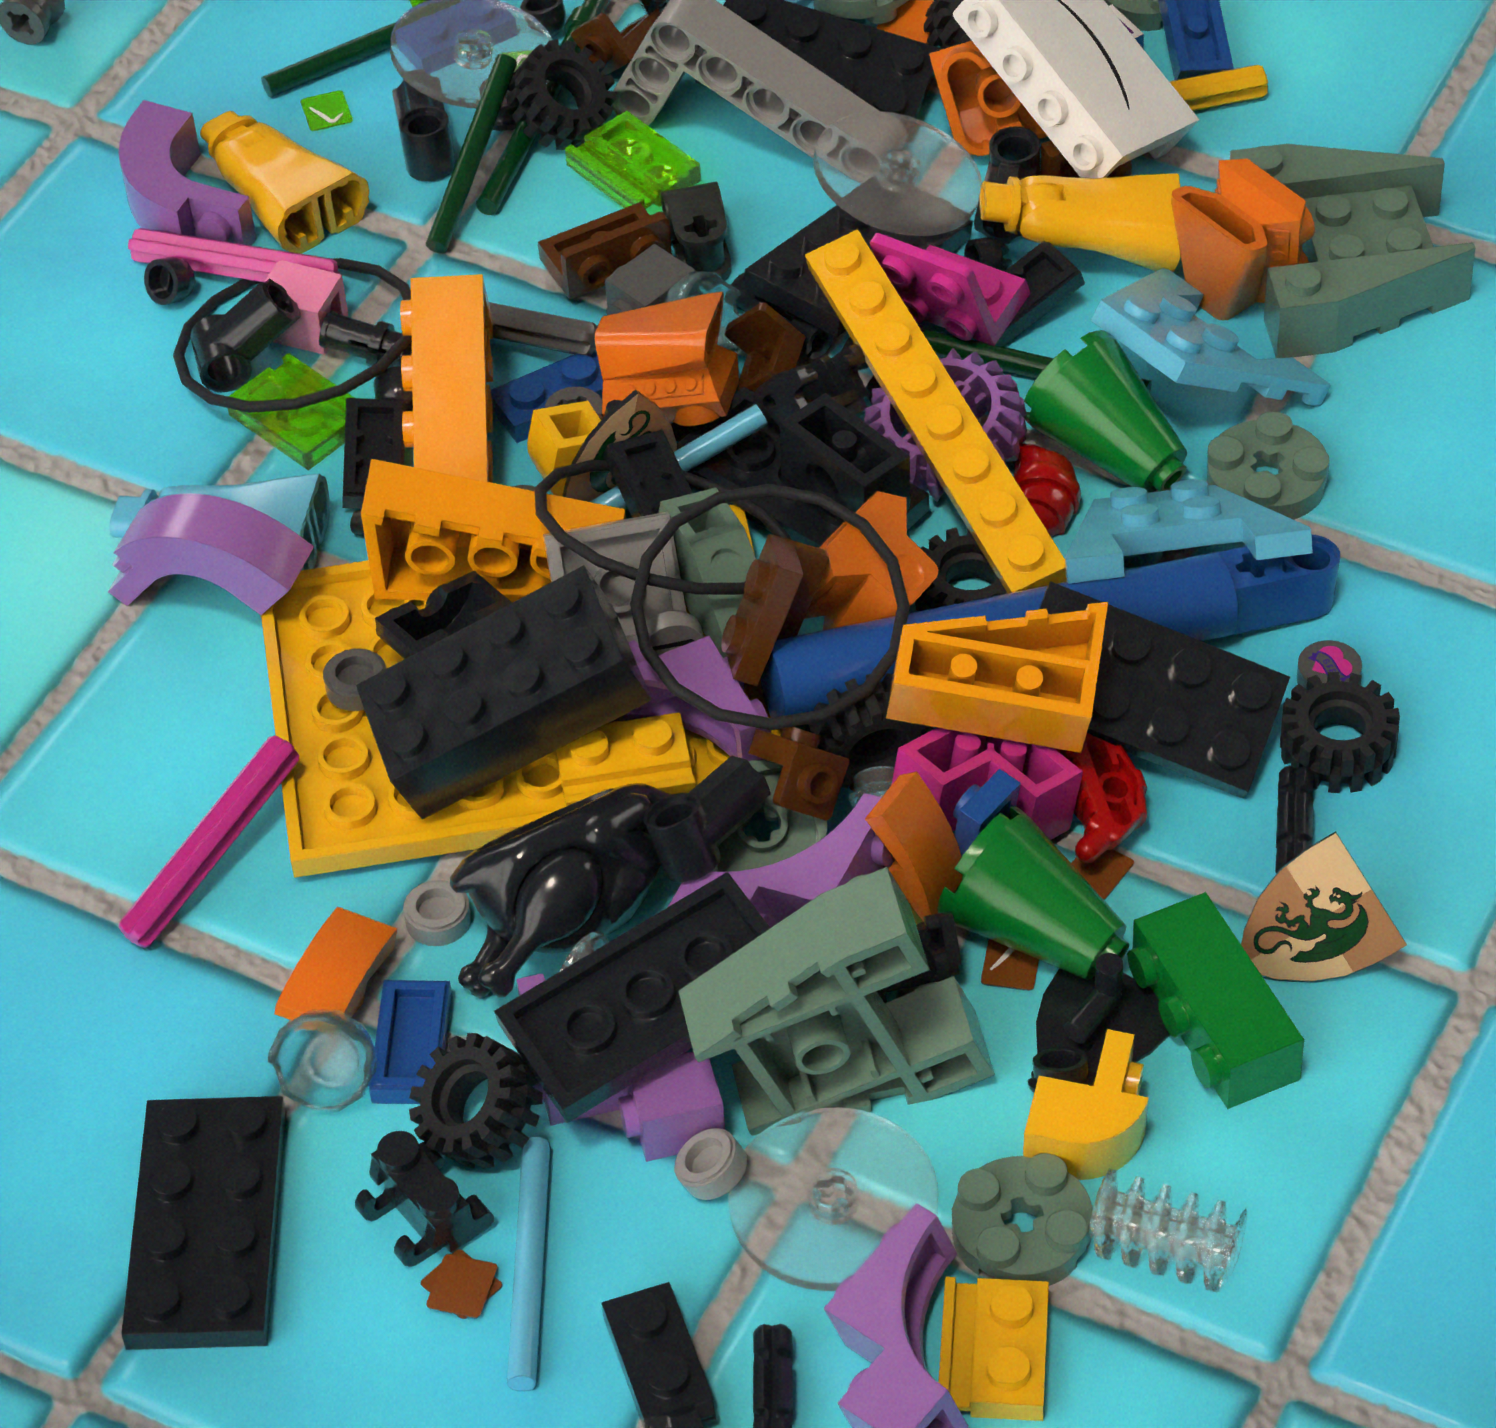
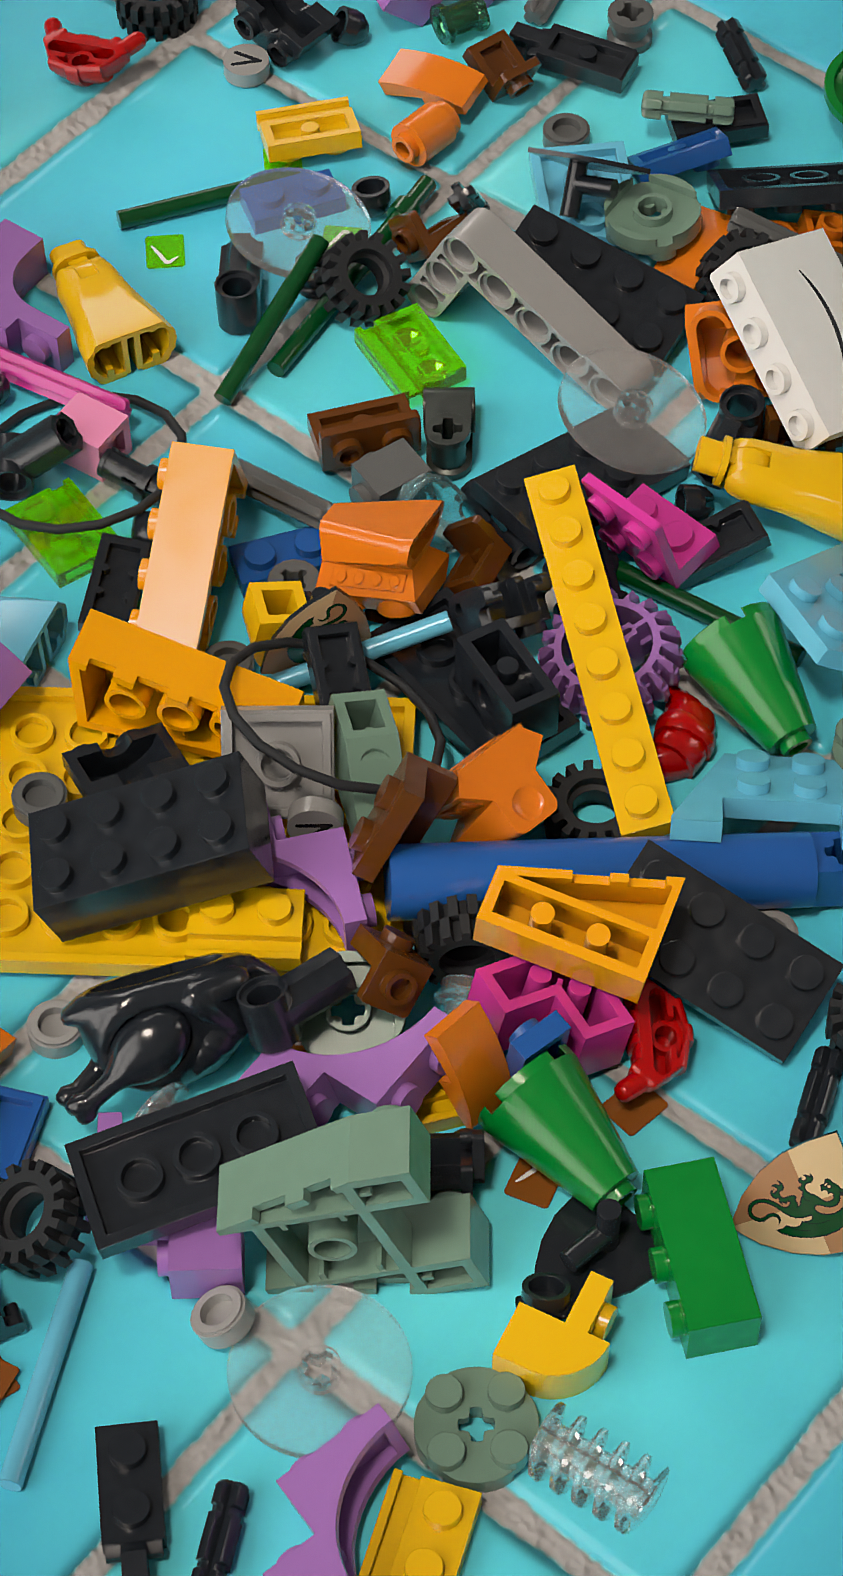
camera: 10 degrees right, 5 degrees up
black piece [630,484,910,730] -> none

